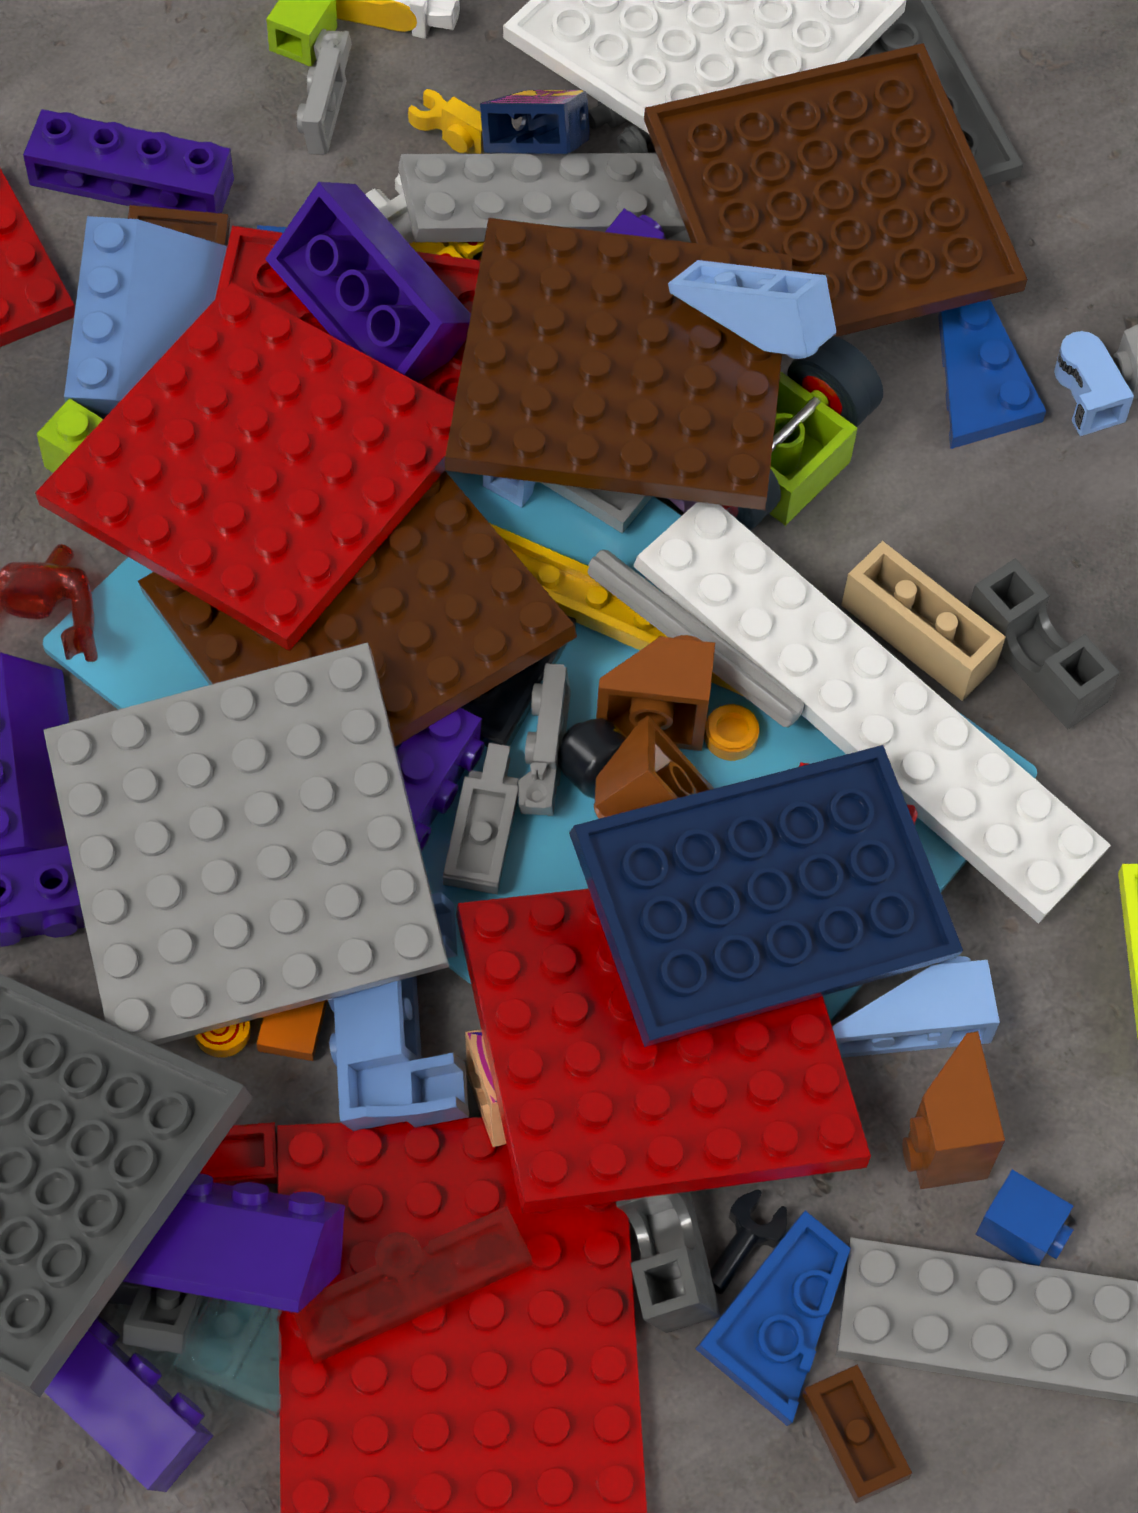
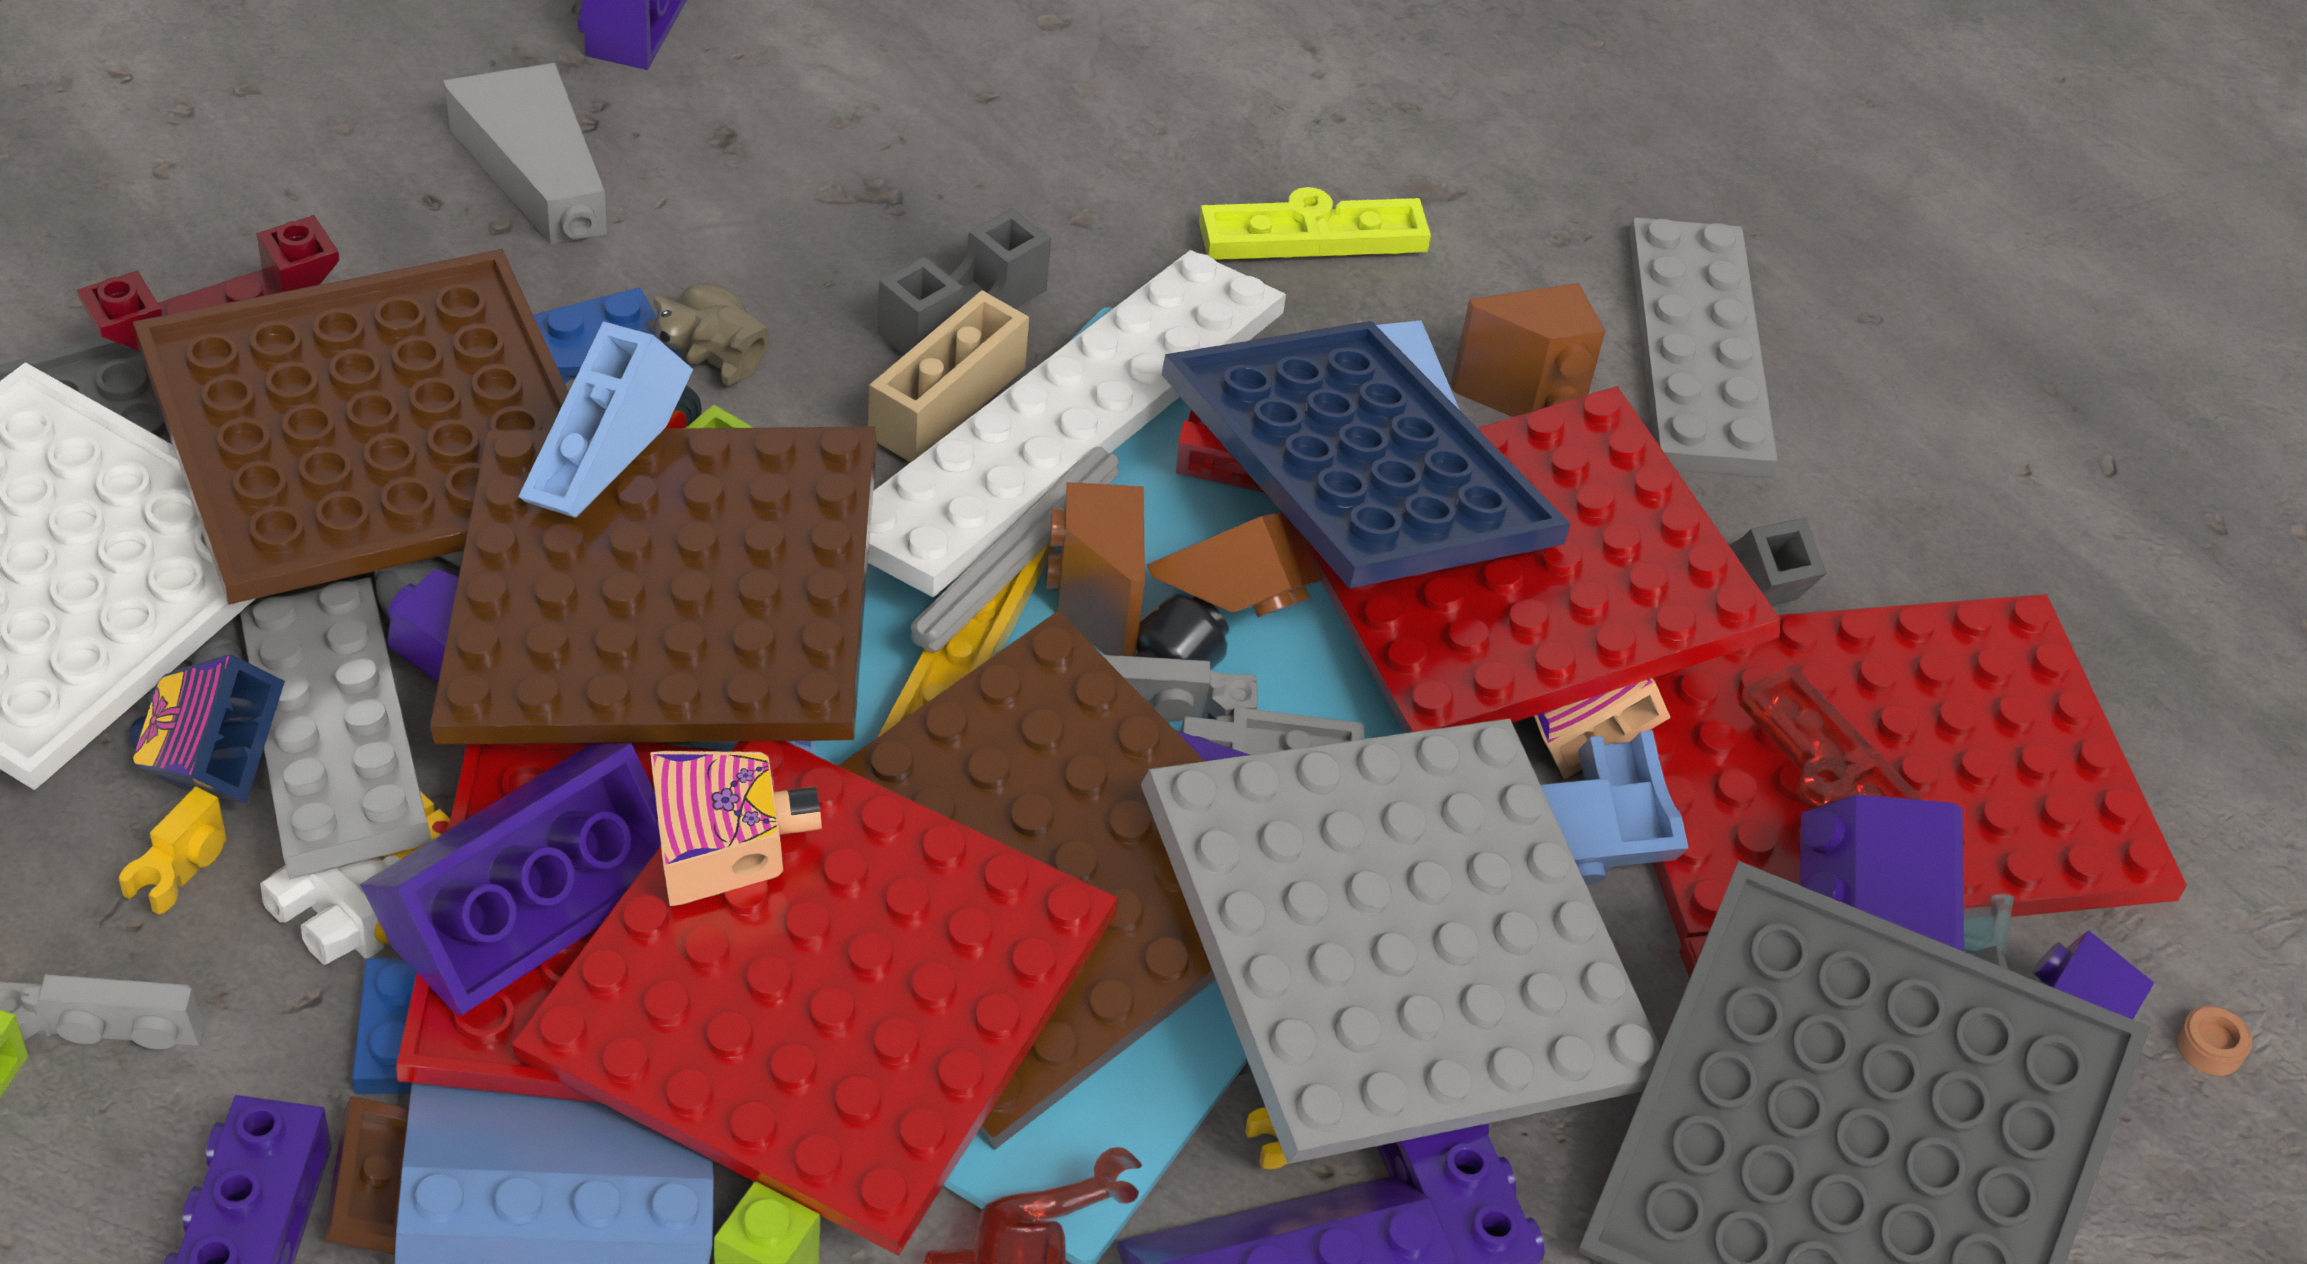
camera: 100 degrees left, 15 degrees down
blue wing [695,1210,851,1426] -> none
reddish brown plate [802,1364,912,1503] -> none
blue brick [976,1169,1074,1266] -> none
light blue leg [1054,331,1134,436] -> none
none -> dark red slope [77,215,340,351]
none -> dark tan animal [647,283,769,386]
none -> torso [651,751,822,906]

